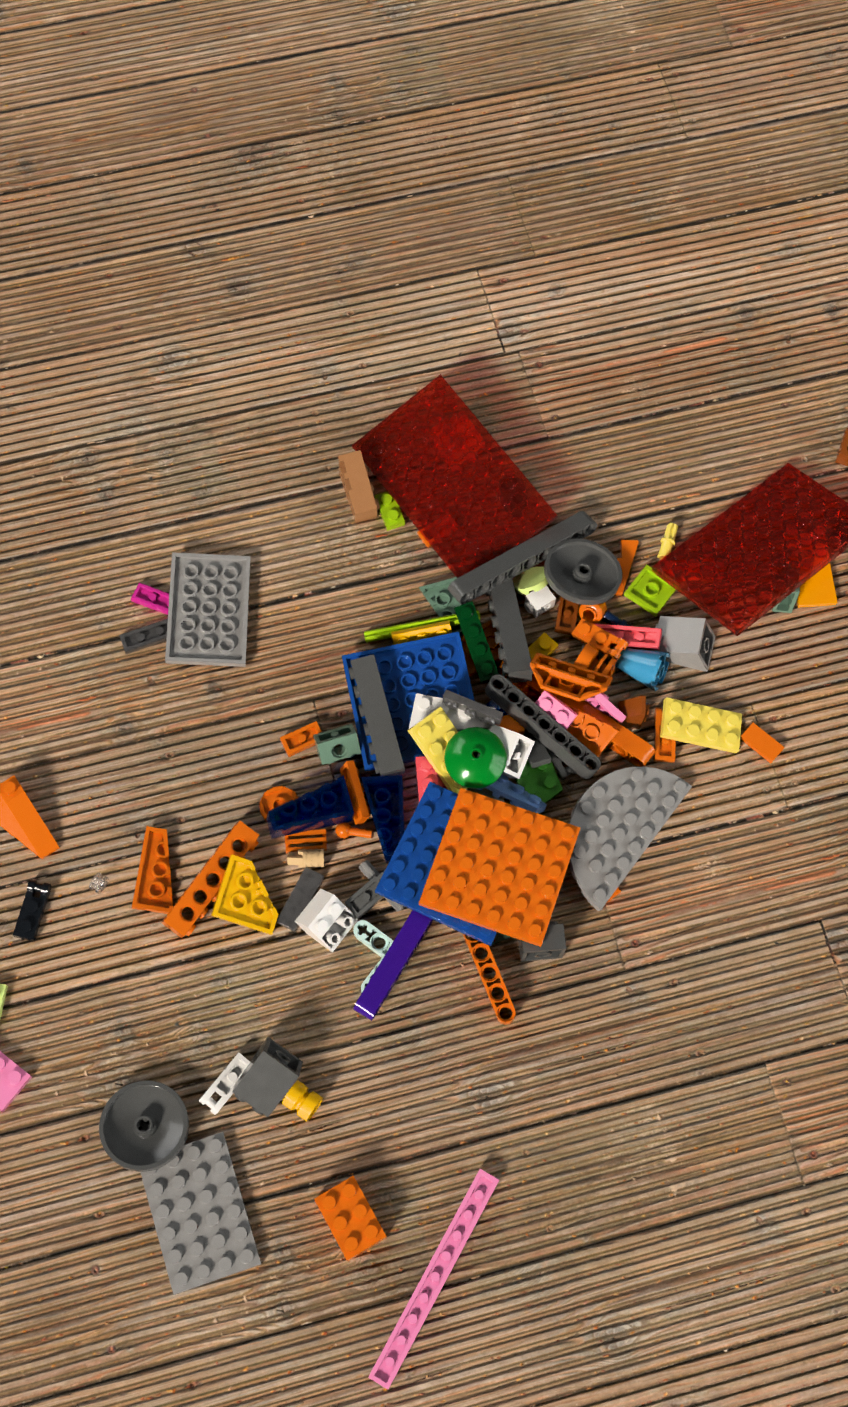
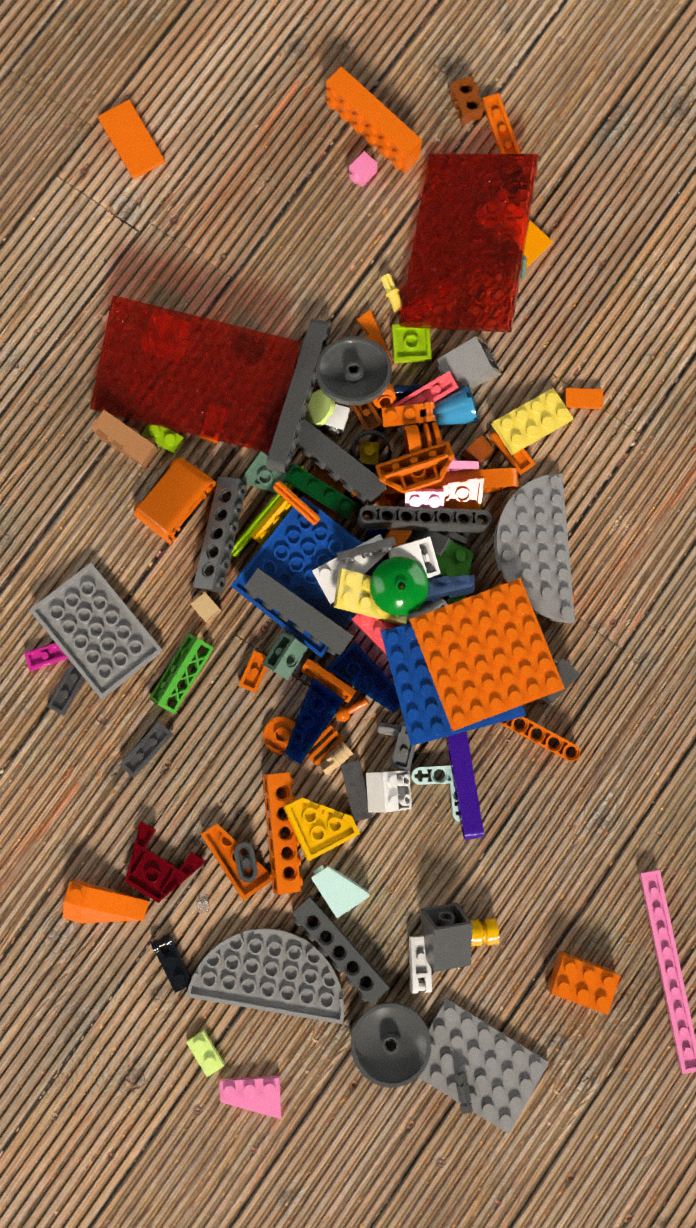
camera: 40 degrees left, 15 degrees up
none -> orange tile [97,100,165,180]
none -> flat silver plate [120,721,174,778]
none -> dark red wing [125,821,206,903]
none -> orange windscreen [133,457,217,545]
none -> bright green fence [149,633,214,714]
none -> light grey plate [186,928,344,1024]
none -> tan brick [190,592,222,624]
none -> dark grey brick [193,476,247,594]
none -> dark grey plate [234,842,258,882]
none -> orange axle [273,481,321,525]
none -> dark grey brick [292,895,390,1004]
none -> light aqua slope [311,865,370,918]
none -> orange brick [326,66,422,173]
none -> bright pink brick [349,151,378,187]
none -> black tyre [350,430,392,472]
none -> dark grey axle [454,1071,473,1114]

